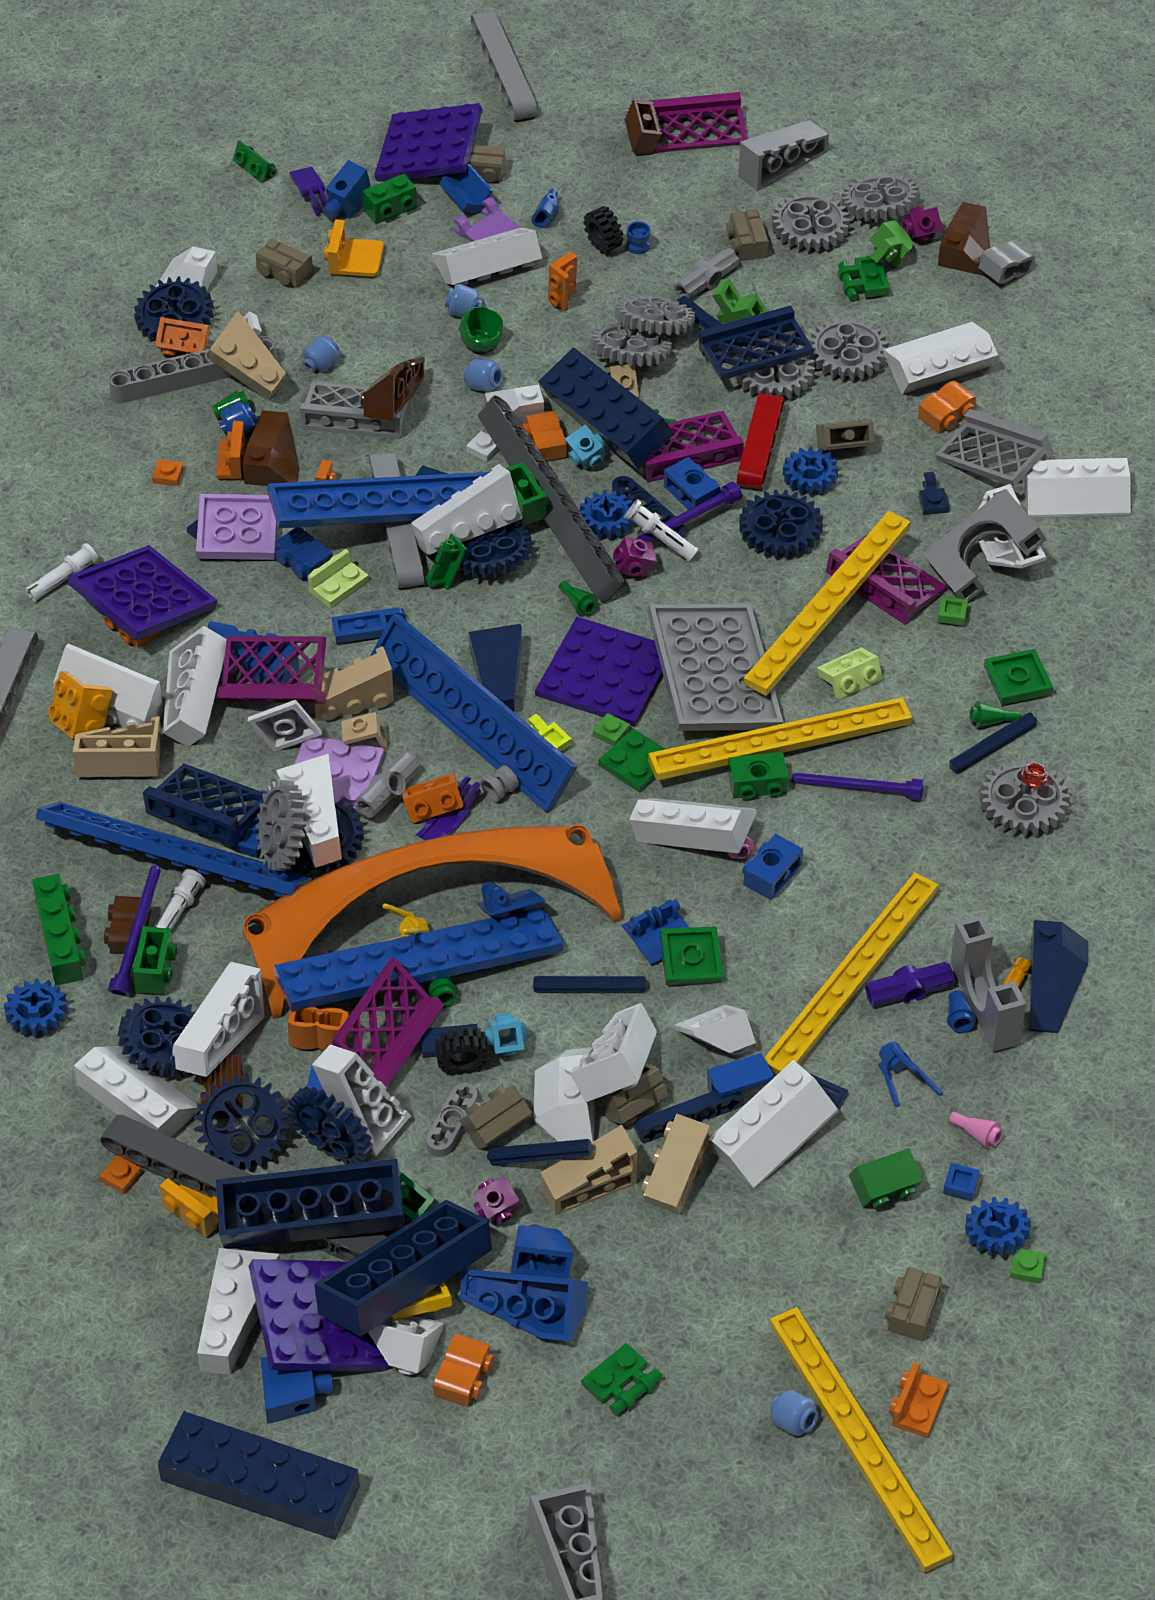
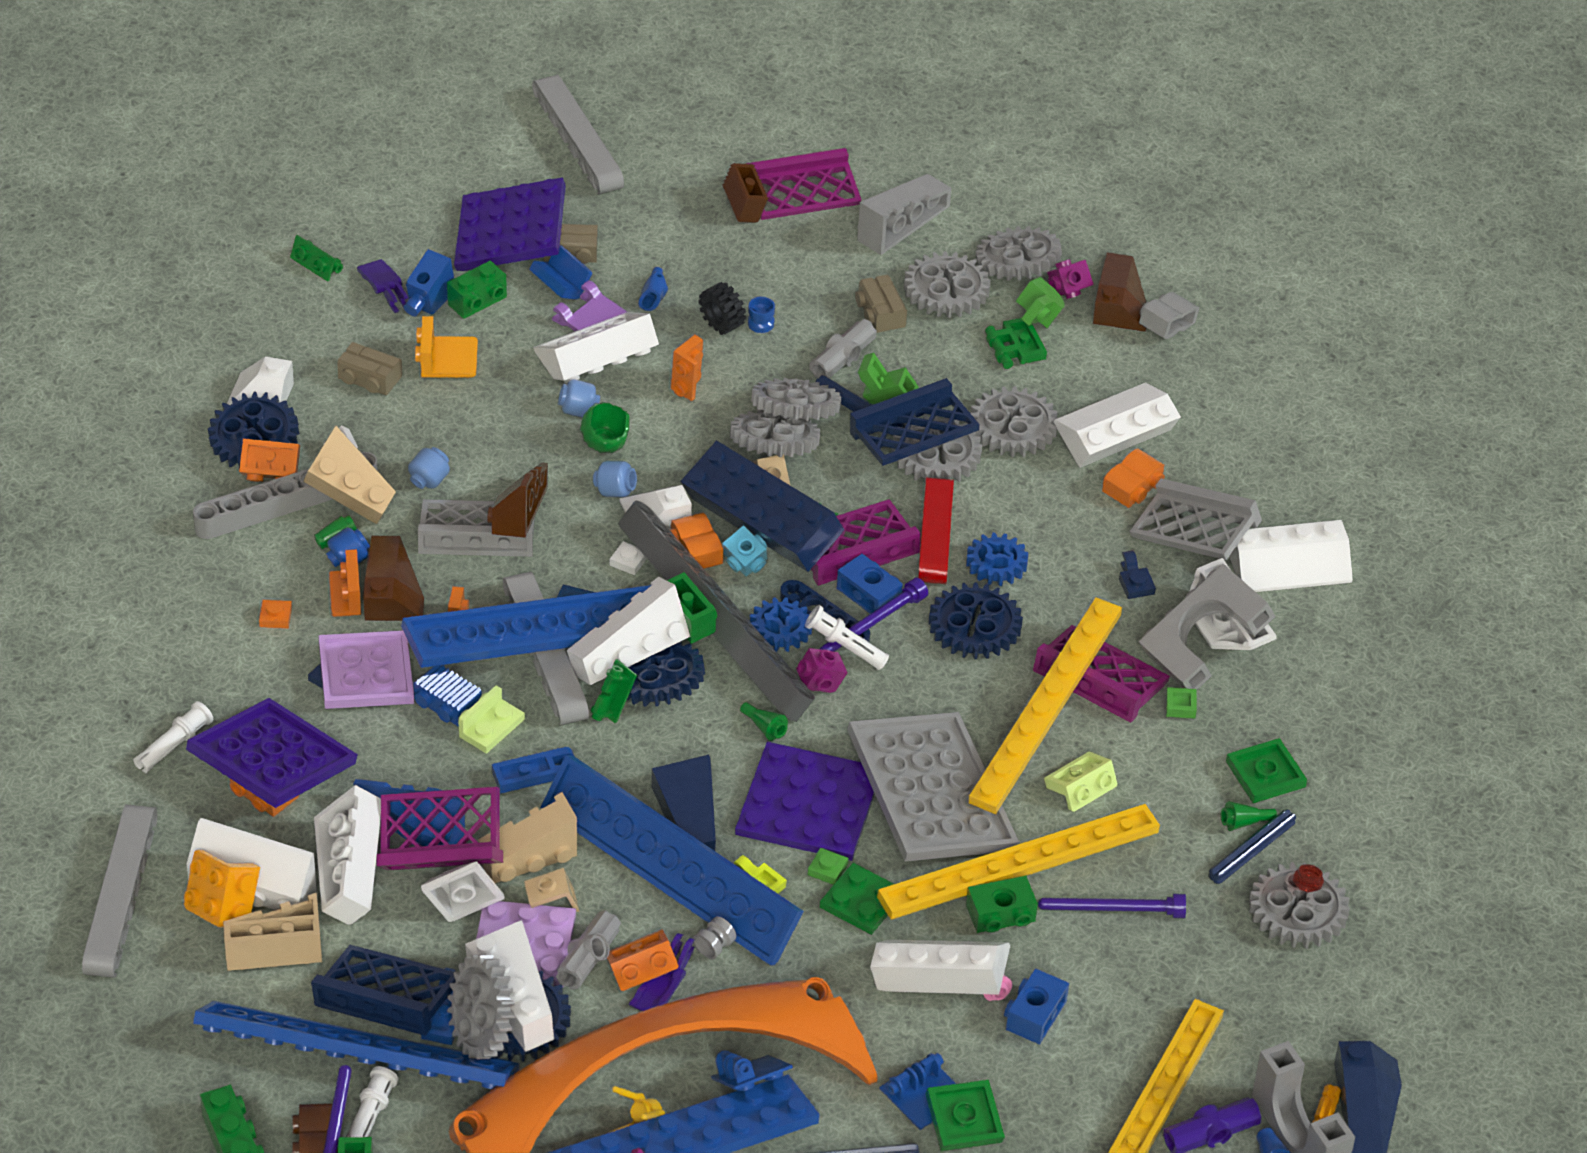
camera: 10 degrees left, 5 degrees down
dark tan brick [816,419,875,450] -> none

